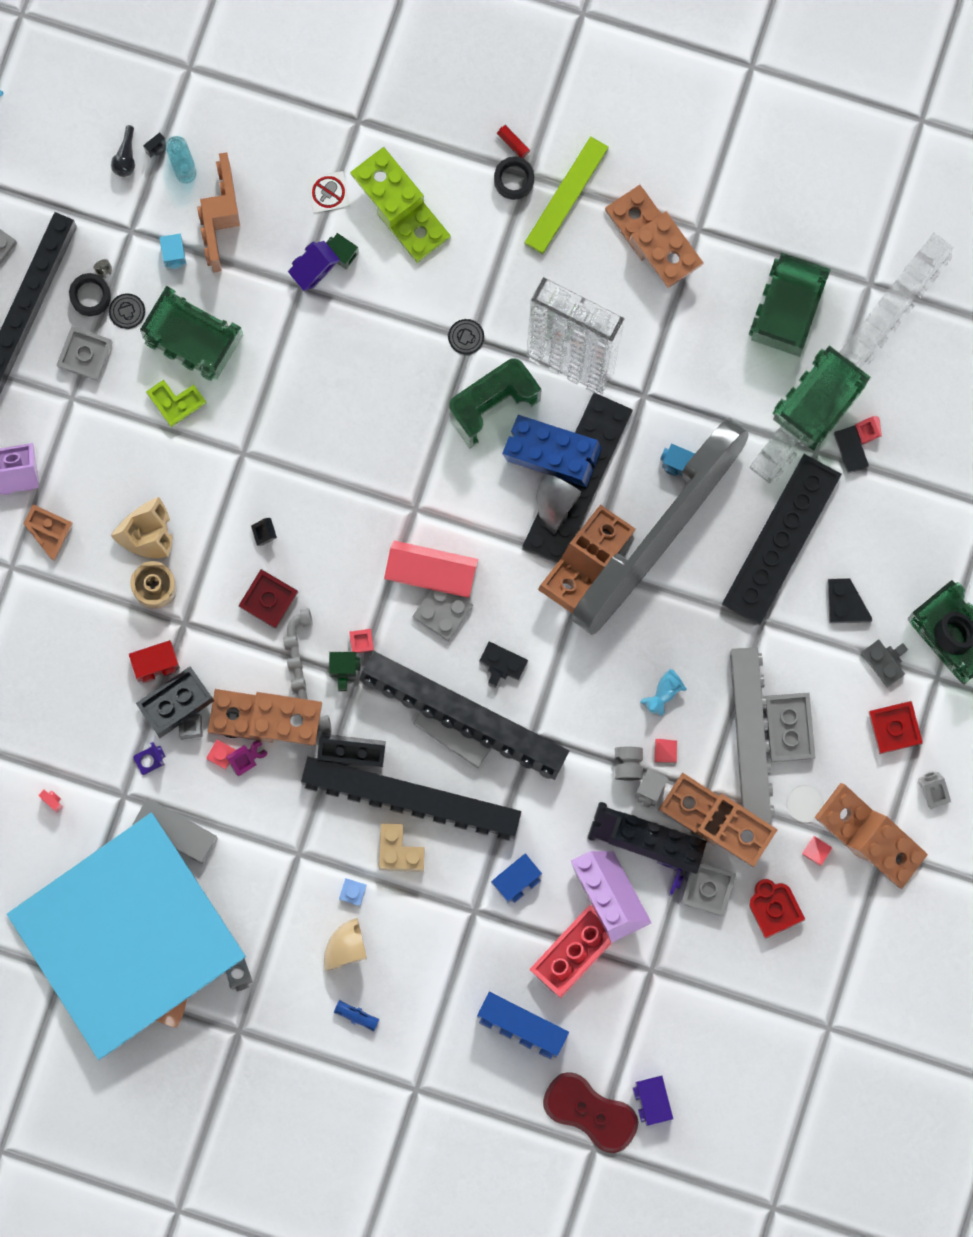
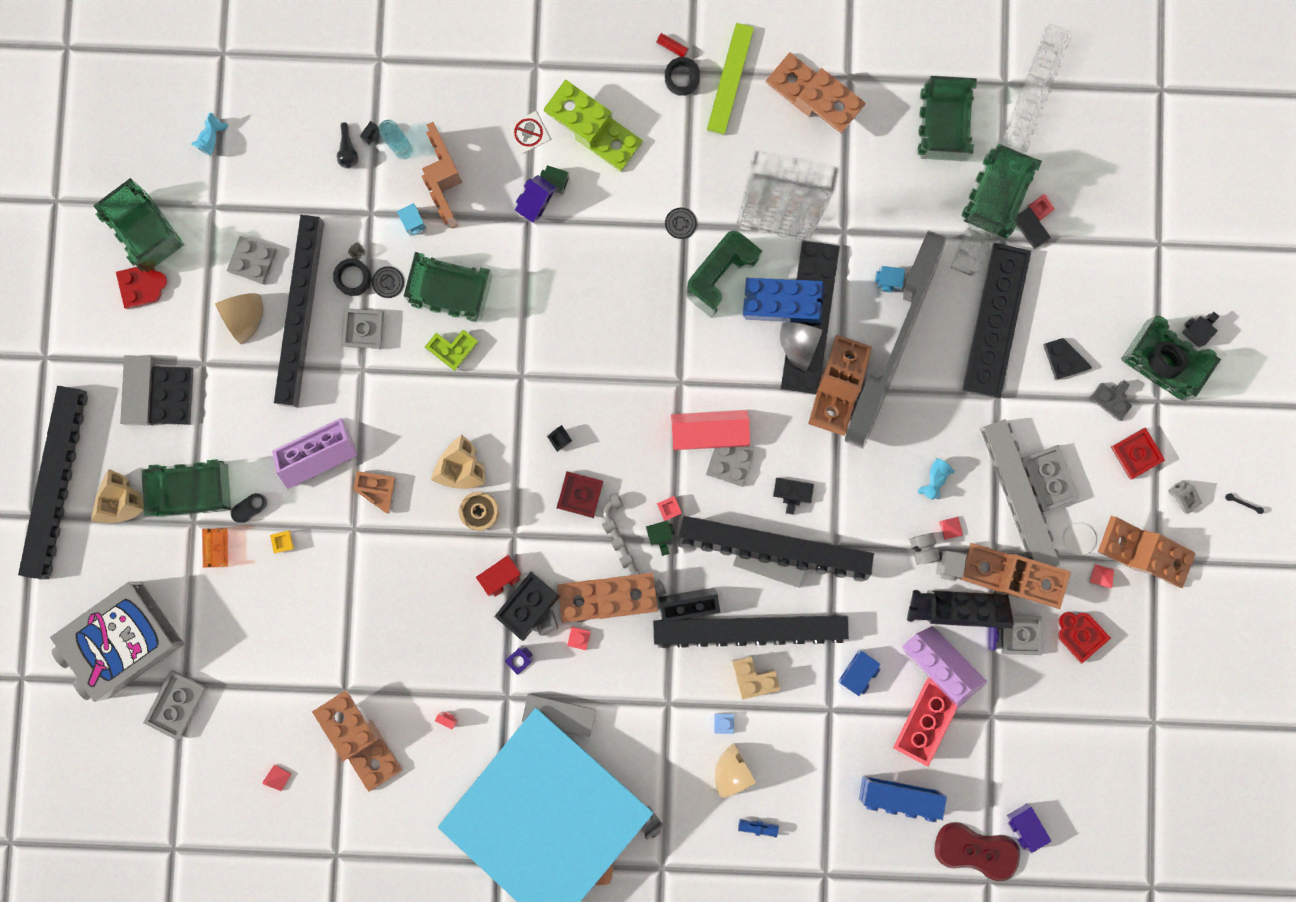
camera: 15 degrees left, 5 degrees up
magenta plate [226,740,268,777] -> none

